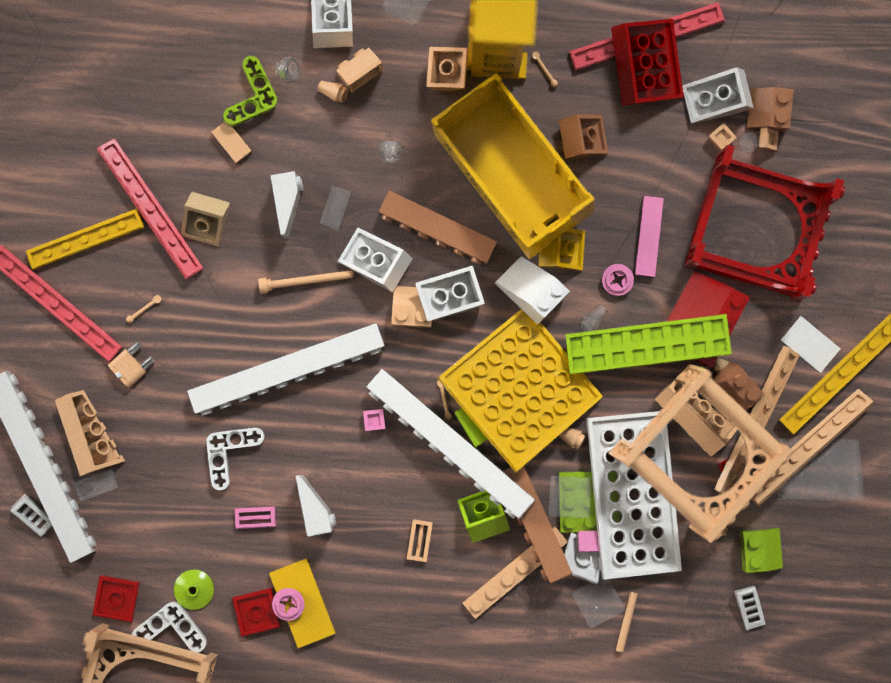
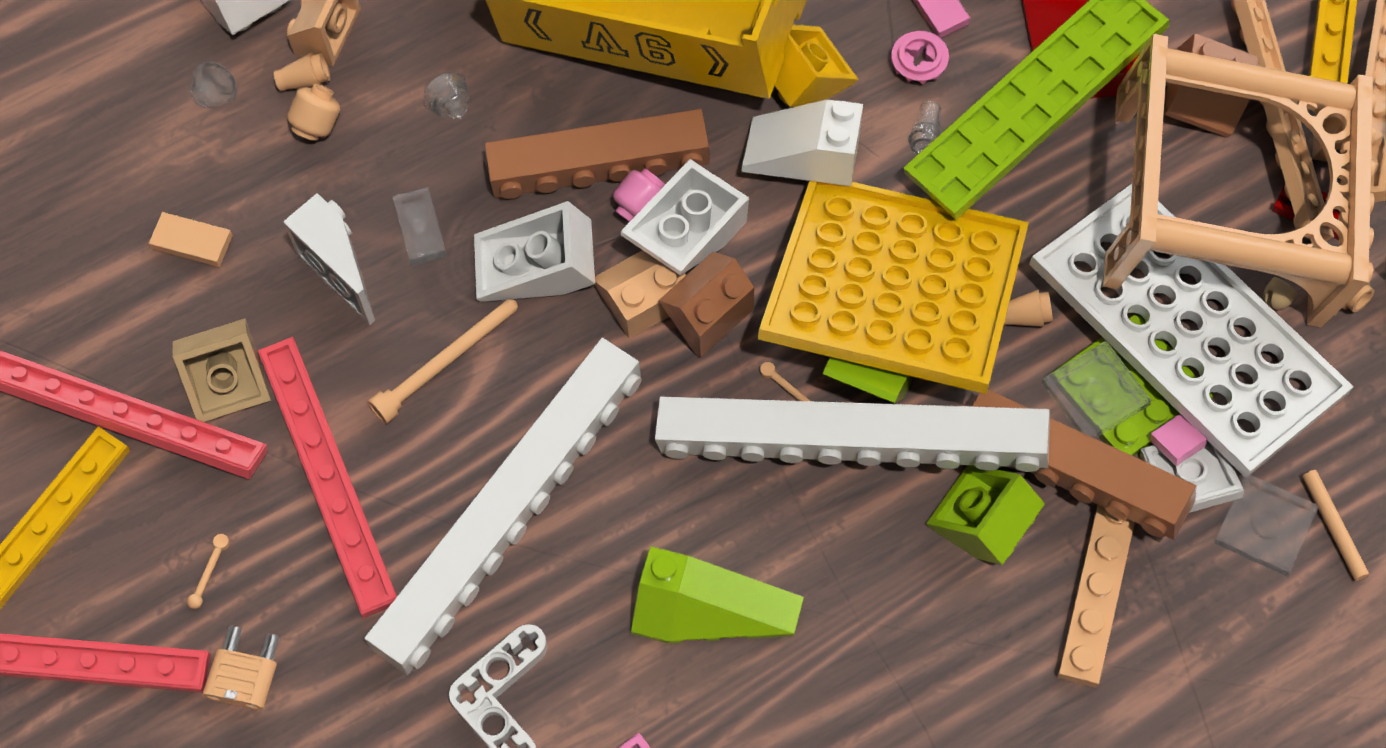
camera: 30 degrees left, 20 degrees down
lime beam [223,56,277,127] -> none
white slope [296,475,337,536] -> none
bright pink plate [363,409,385,431] -> none
light nougat tile [407,519,433,562] -> none
light nougat wedge [655,379,738,456] -> none
none -> coral tile [258,337,397,619]
none -> light nougat head [287,84,340,141]
none -> bright pink head [613,168,666,222]
none -> lime wedge [631,546,804,644]
none -> nougat slope [658,252,754,358]

